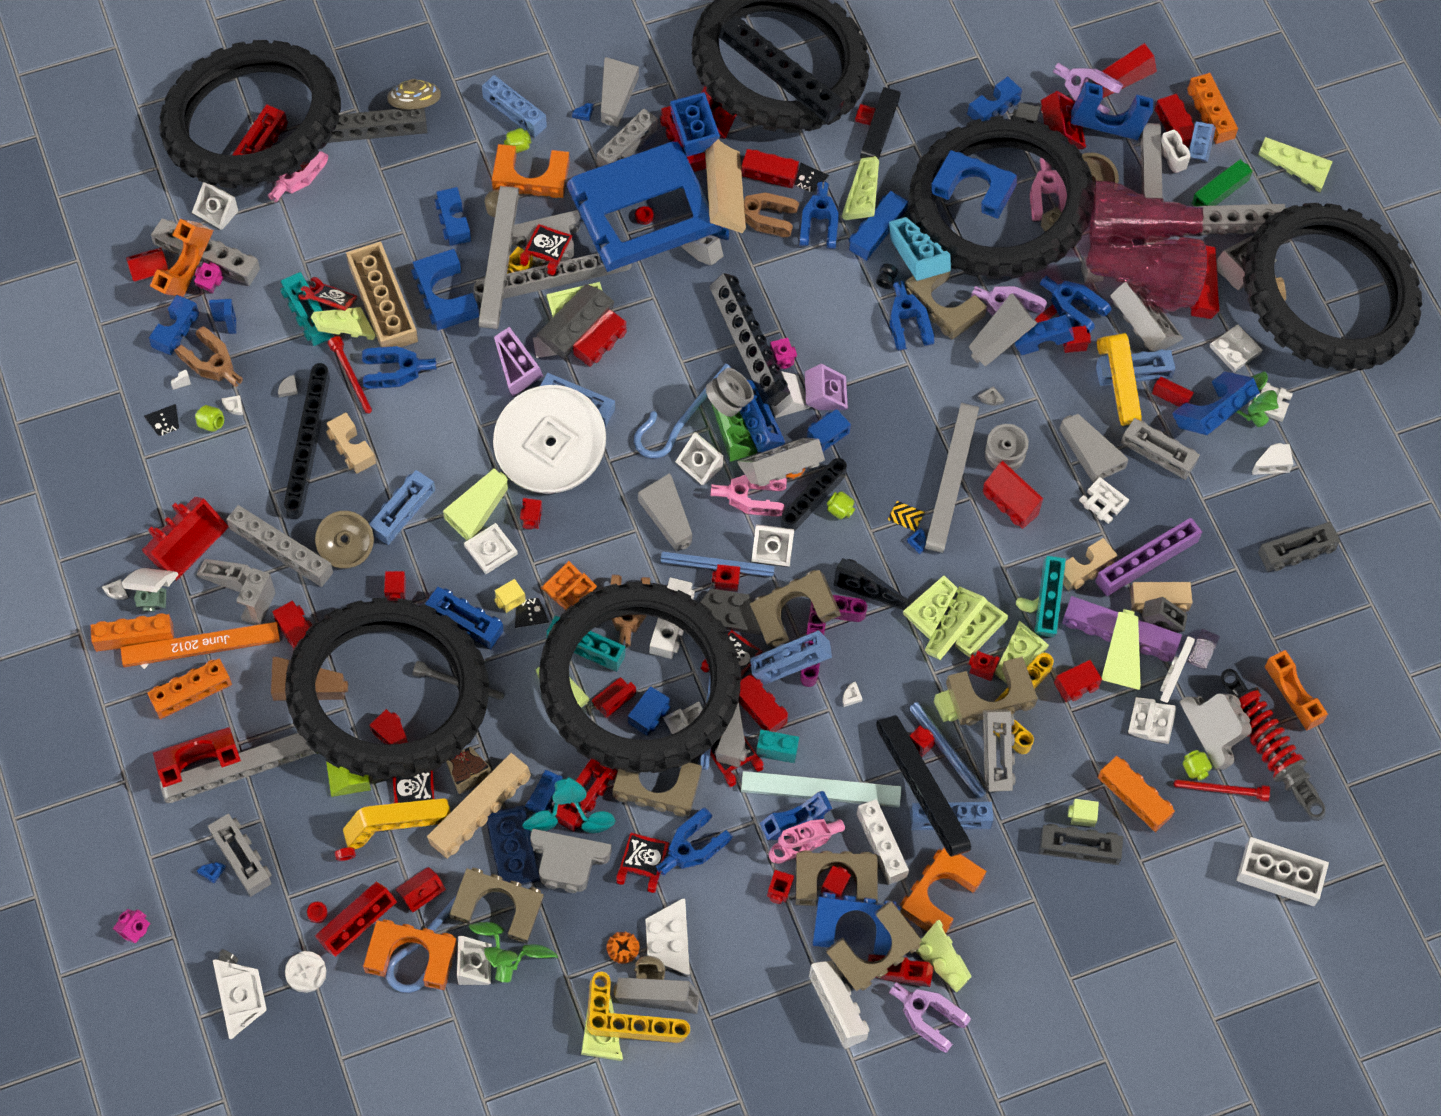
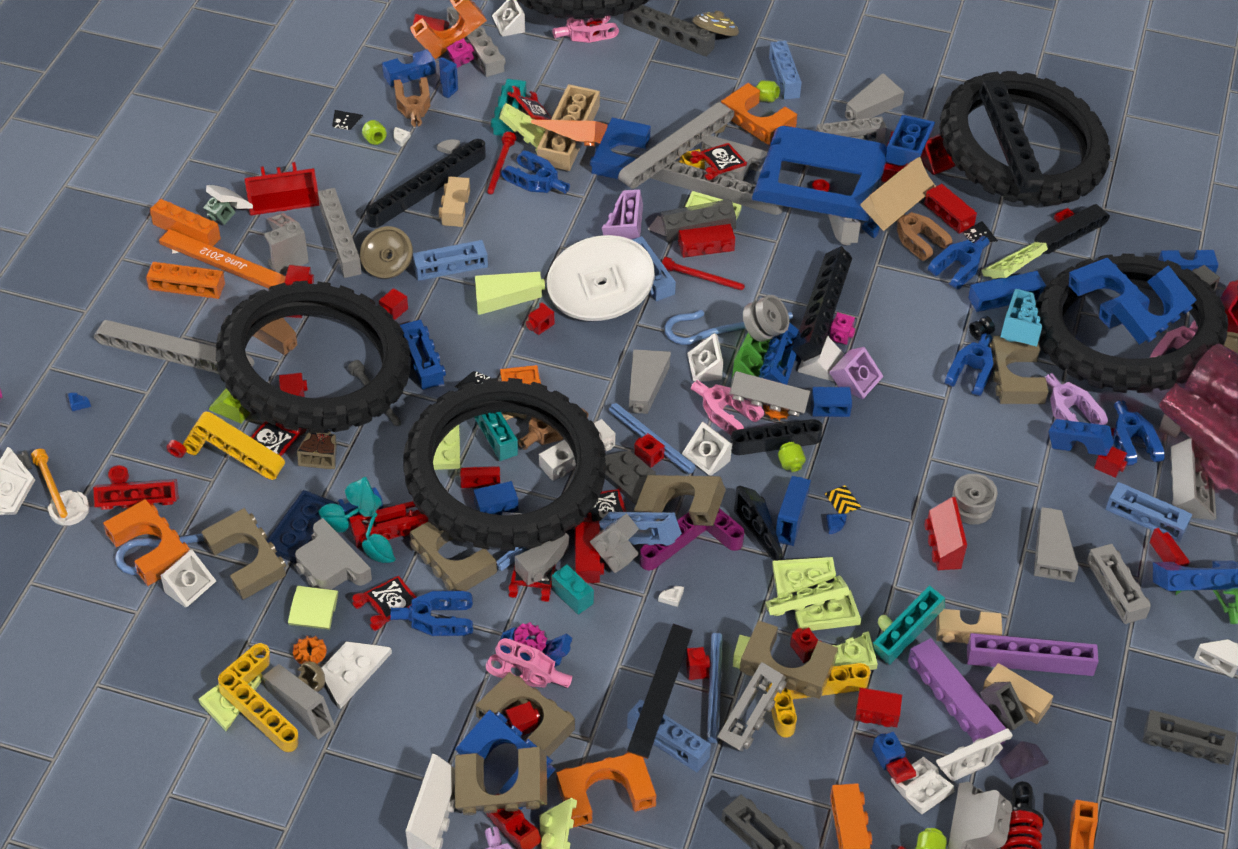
camera: 40 degrees right, 15 degrees down
white tile [102,580,128,600] -> none
red arch [153,727,241,788] -> none
white tile [171,370,191,390] -> none
light grey brick [208,813,272,897] -> none
red panel [396,867,446,913] -> none
tan brick [427,753,531,859] -> none
blue arch [434,187,471,246] -> none
white plate [464,523,518,574] -> none
bright green plant [469,922,558,982] -> none
light yellow brick [494,579,526,613] -> none
blue tile [572,103,594,121] -> none
light aqua tile [741,771,901,807] -> none
red brick [767,870,794,904] -> none
white brick [857,799,909,885] -> none
light grey beam [925,403,979,553] -> none
light grey slope [969,293,1037,367] -> none
light grey tile [978,386,1005,406] -> none
yellowish green brick [1068,799,1099,827] -> none
white plate [1079,477,1129,524] -> none
yellow beam [1097,333,1142,426] -> none
yellowish green slope [1102,609,1141,690] -> none
none -> light orange piece [31,449,68,518]
none -> yellowish green slope [288,586,338,630]
none -> dark pink gear [514,622,548,651]
none -> orange wedge [531,120,607,146]
none -> light grey brick [590,513,639,573]
none -> red piece [662,257,745,290]
none -> blue slope [776,476,811,546]
none -> blue brick [872,732,906,771]
none -> red tile [886,757,916,784]
none -> blue arch [1111,265,1197,345]

